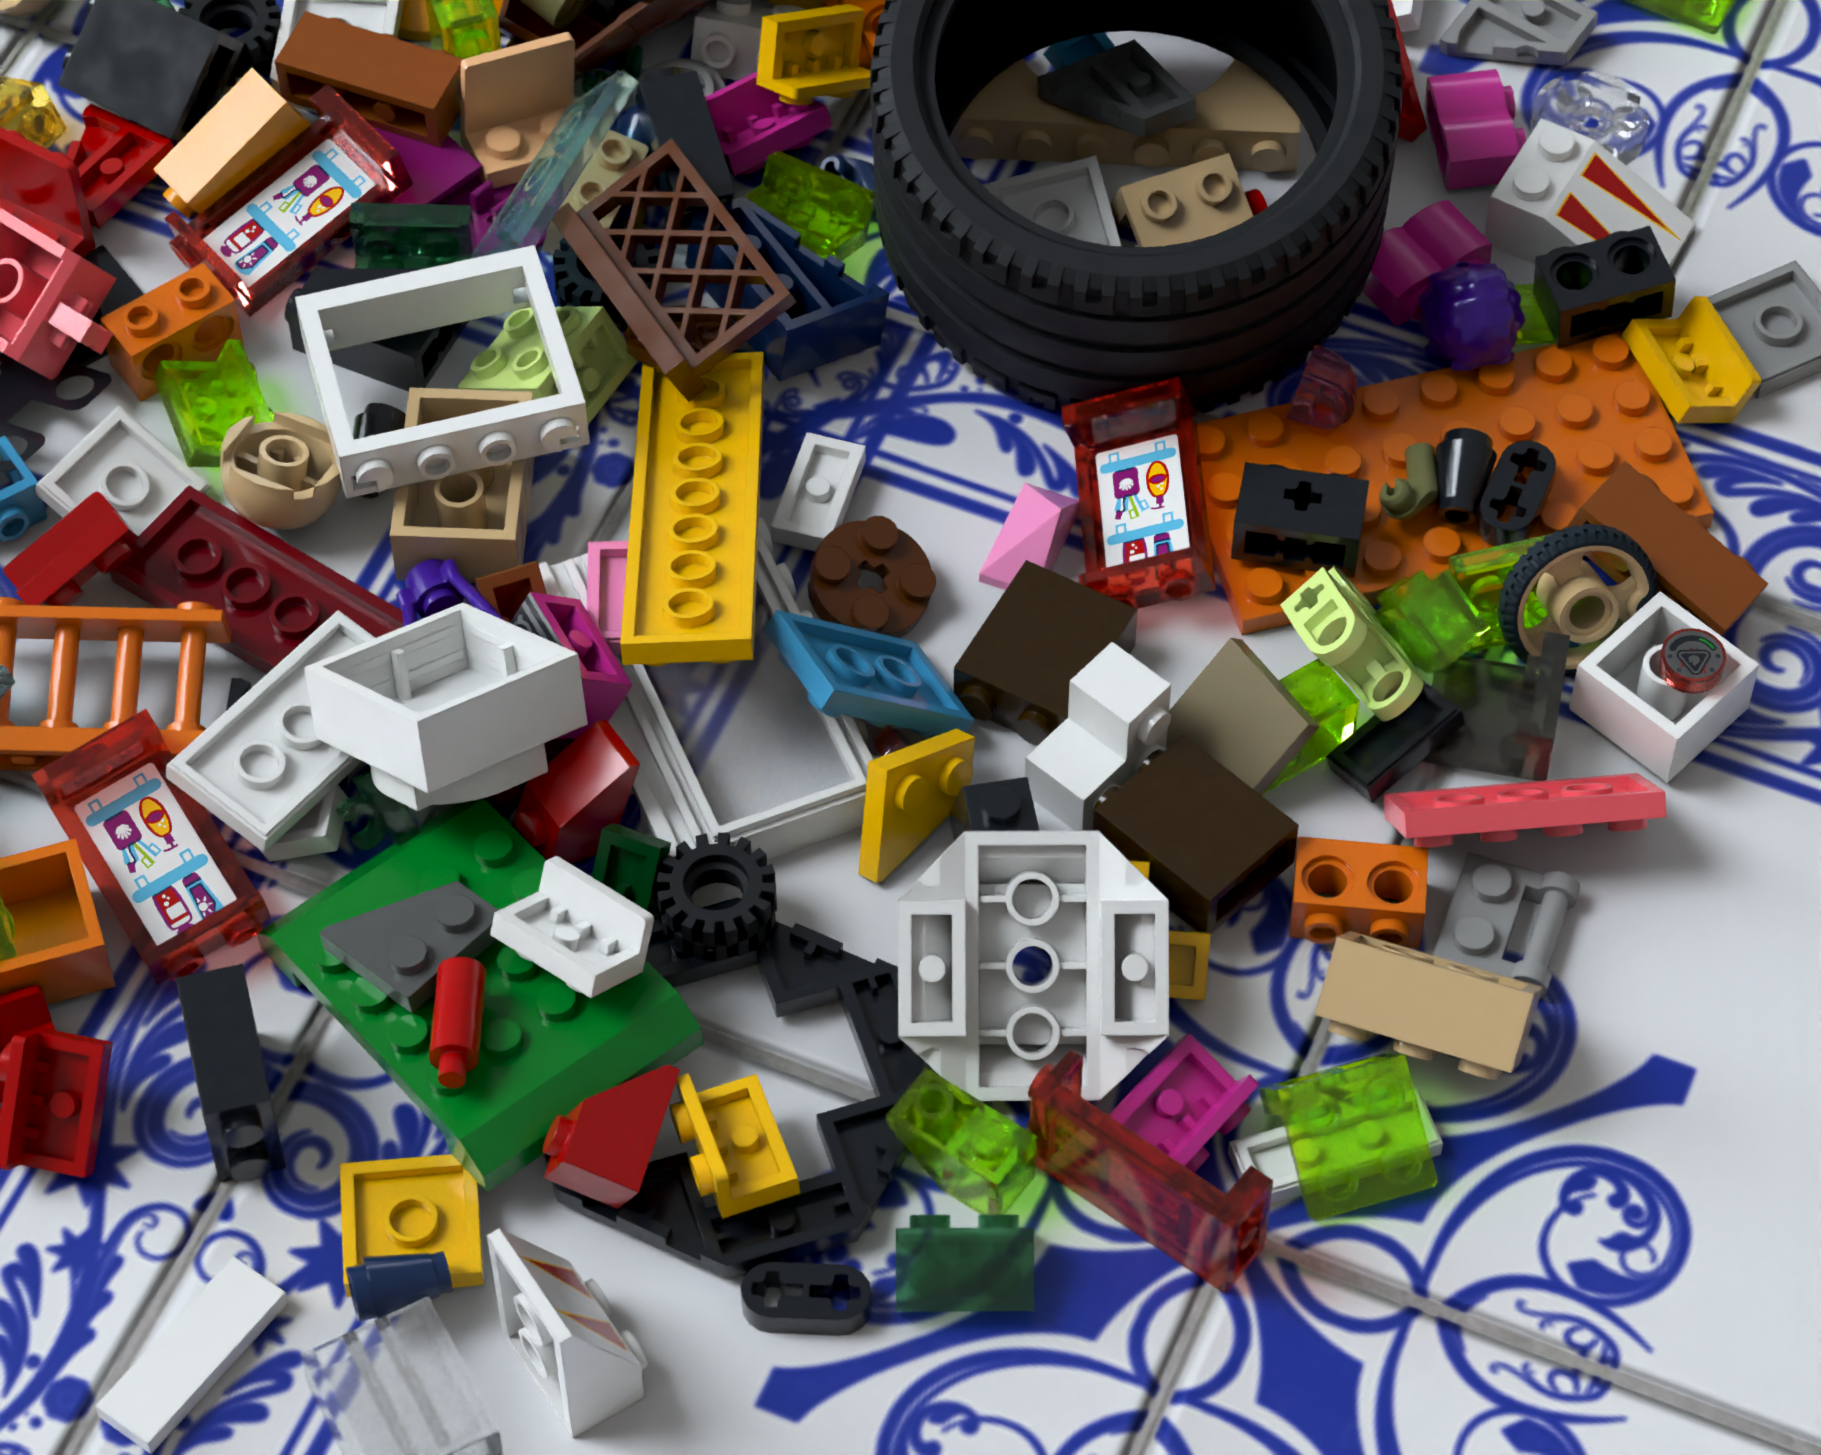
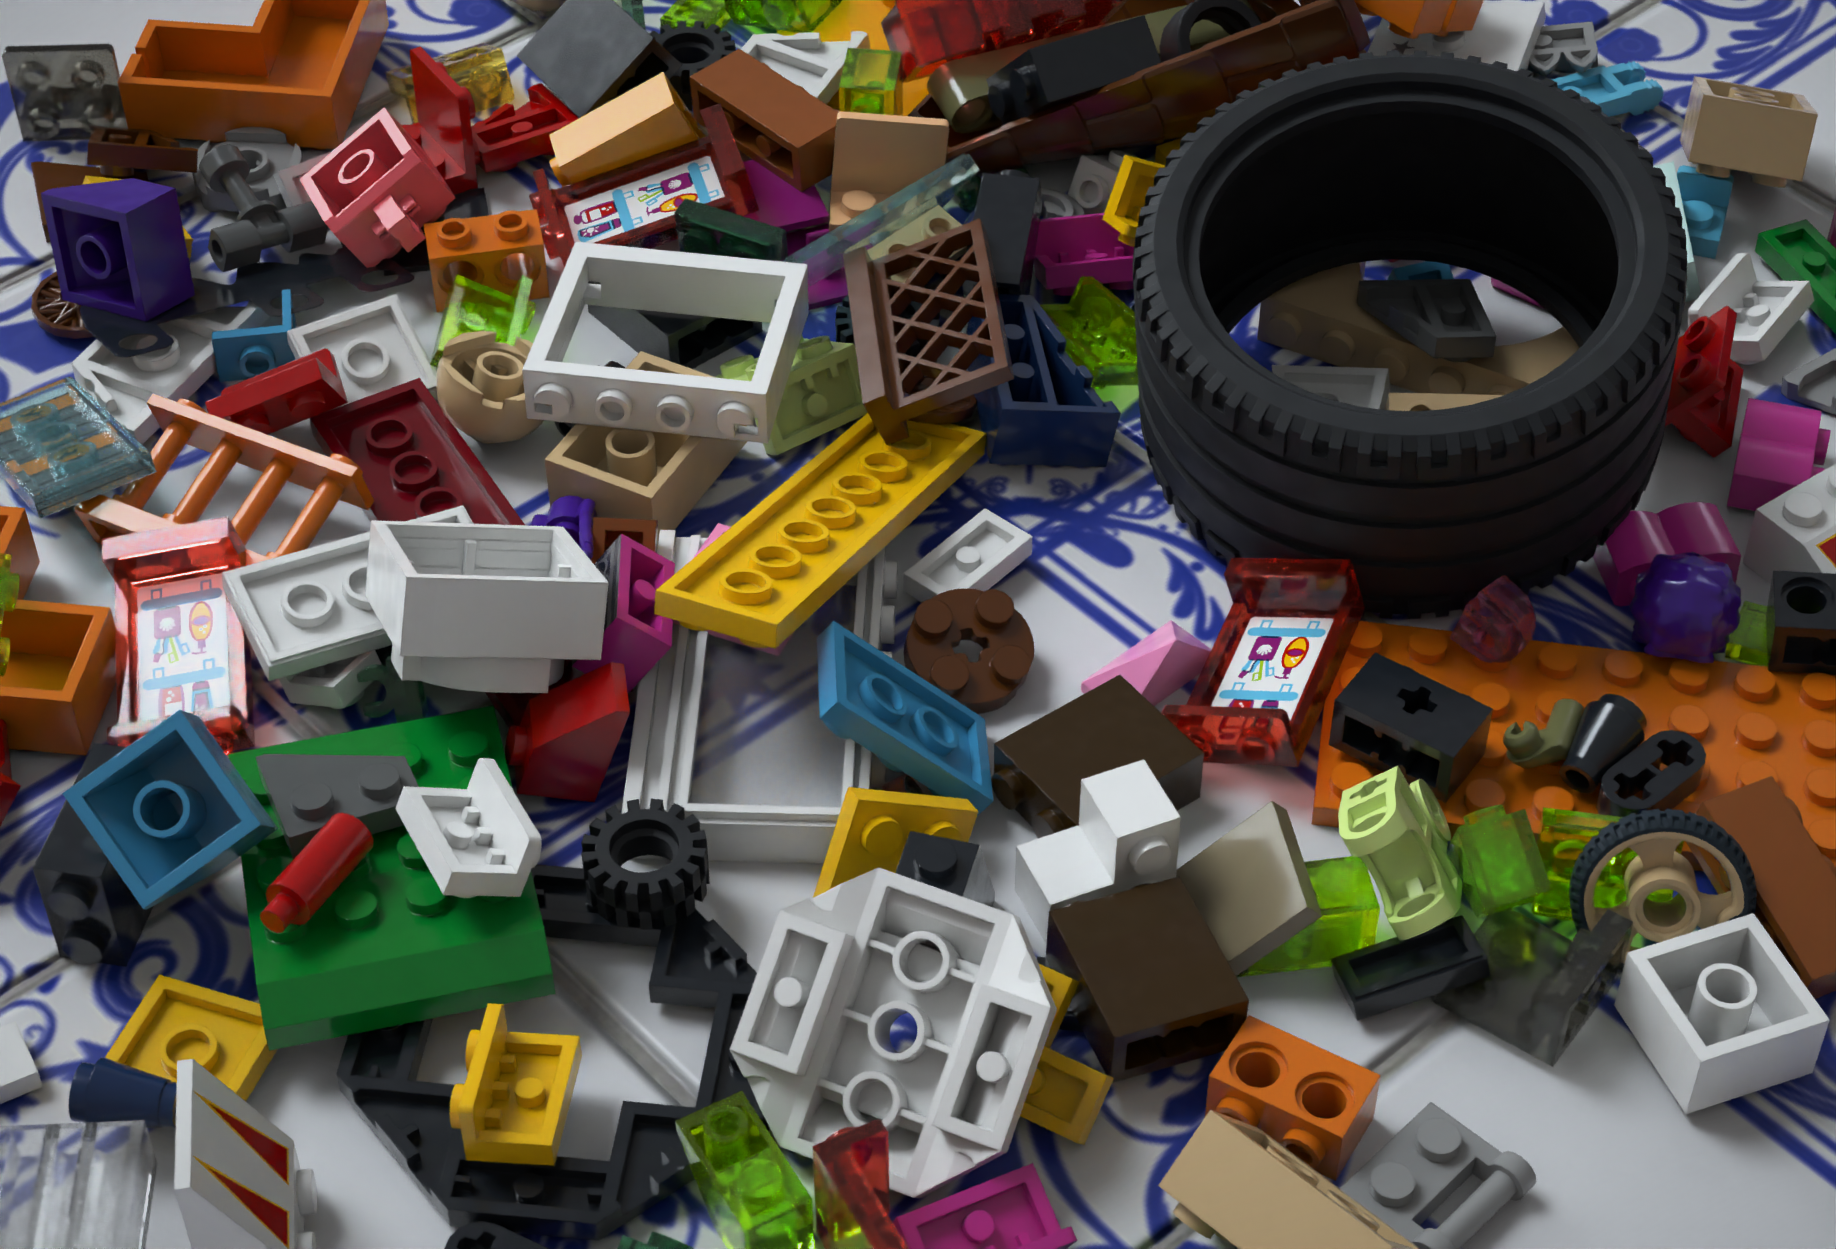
camera: 25 degrees right, 10 degrees down
red slope [543,1064,680,1209] -> none
dark green bracket [592,823,671,917] -> none
coral plate [1383,773,1667,847] -> none
tile [1658,628,1726,694] -> none
none -> dark azure slope [62,709,278,910]

